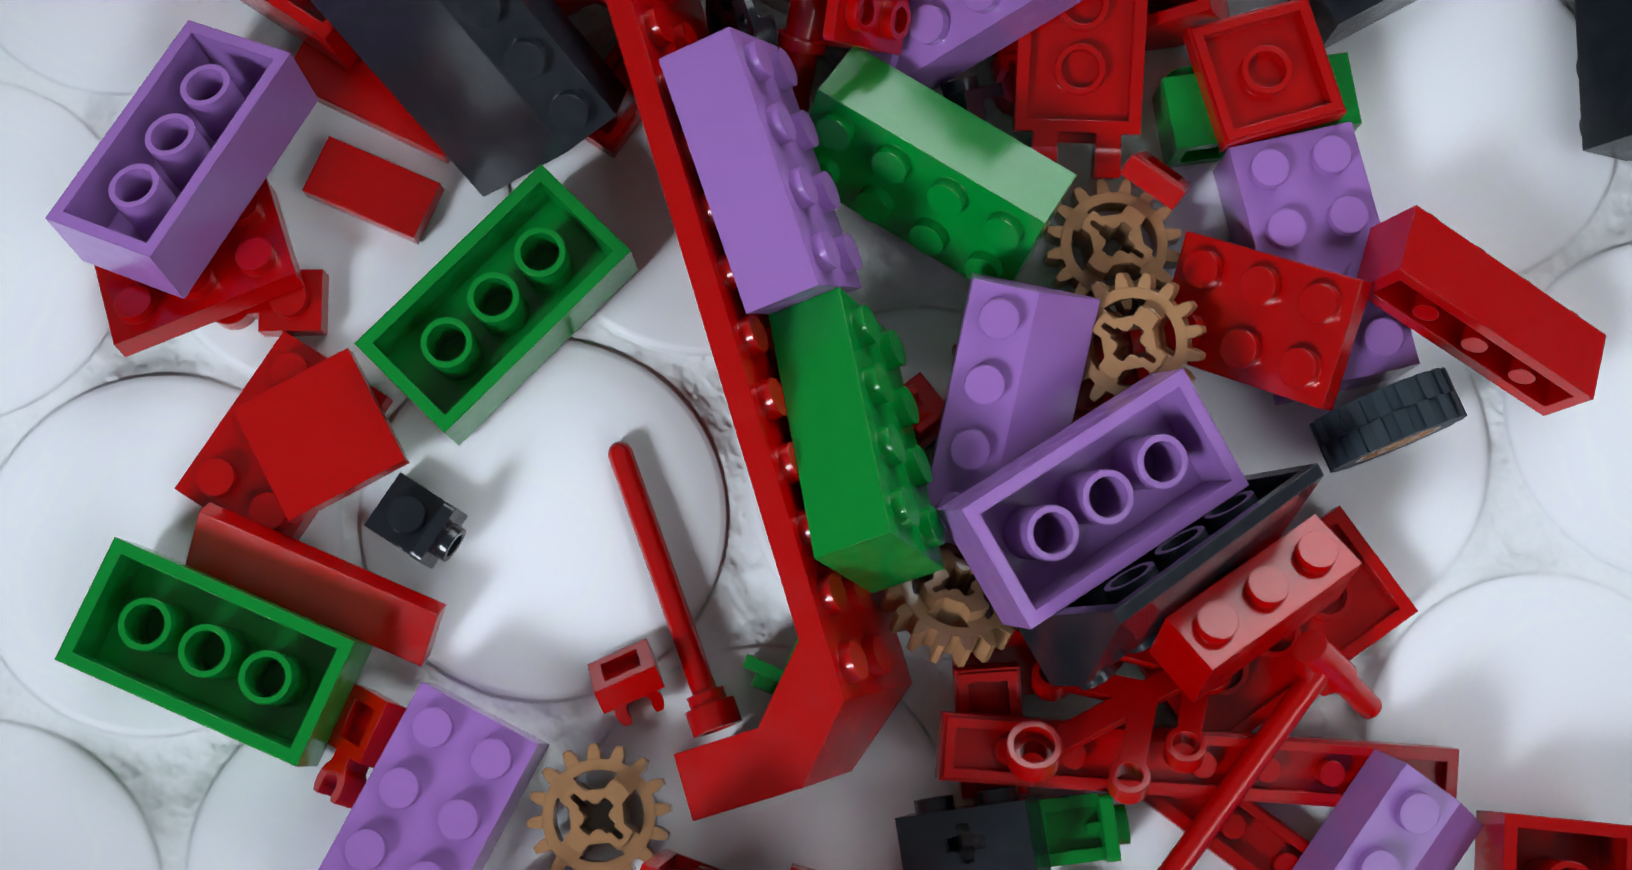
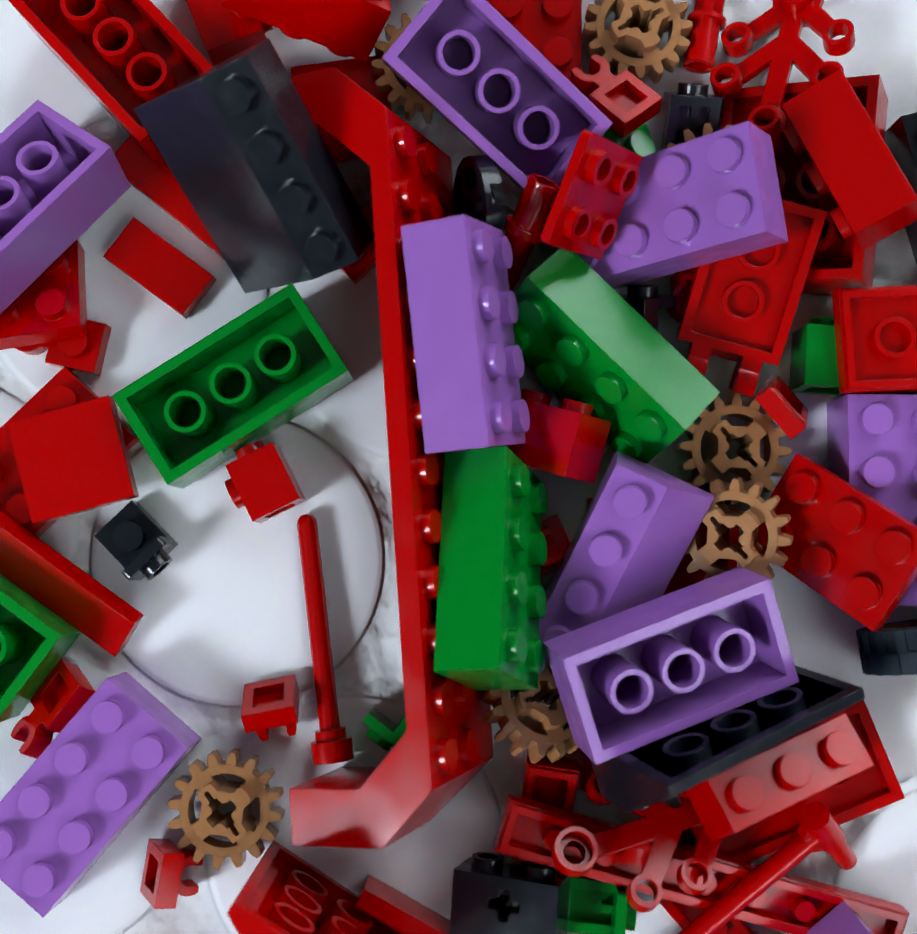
camera: 10 degrees right, 5 degrees up
none -> red brick [225,440,306,523]
none -> red brick [485,388,612,484]

